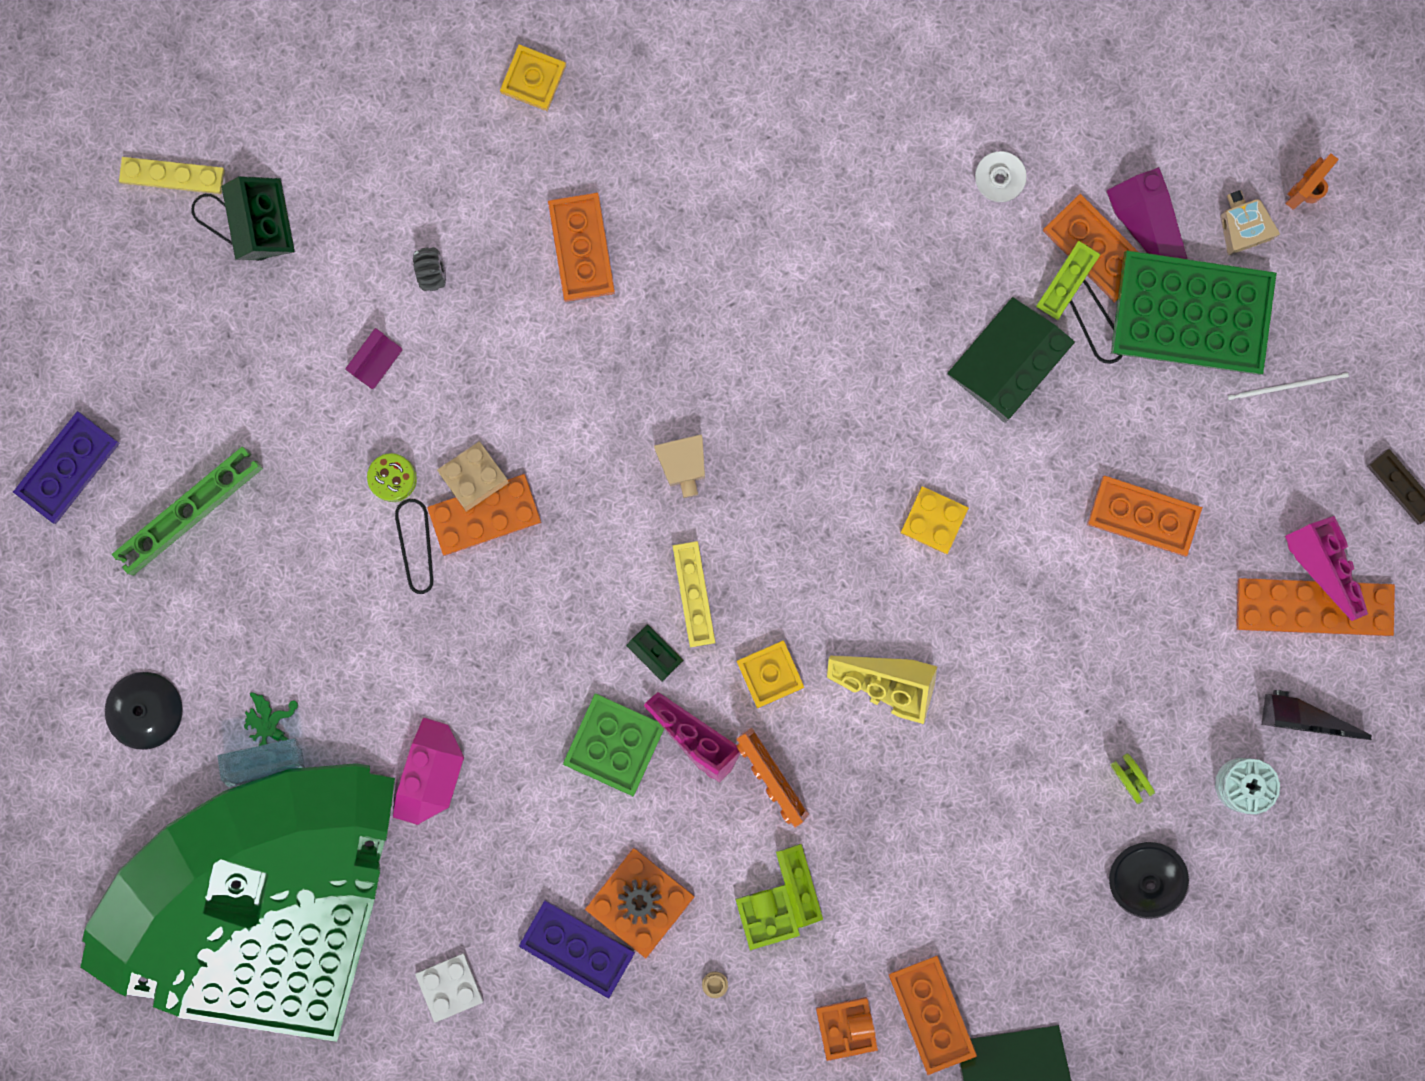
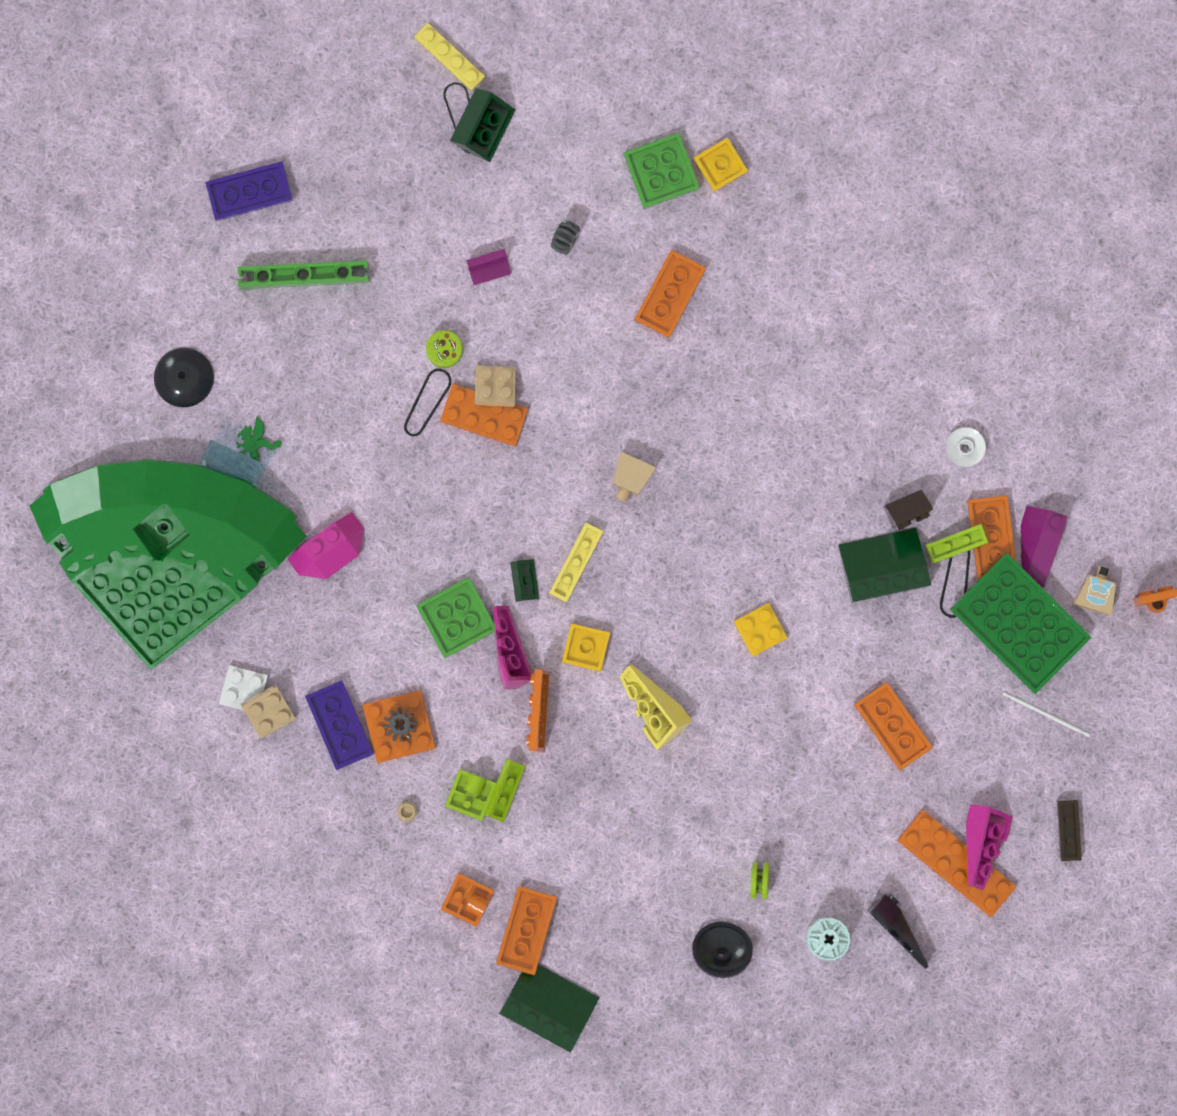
camera: 30 degrees right, 0 degrees up
none -> tan plate [241,684,296,739]
none -> bright green plate [623,133,700,209]
none -> dark brown slope [883,489,933,530]

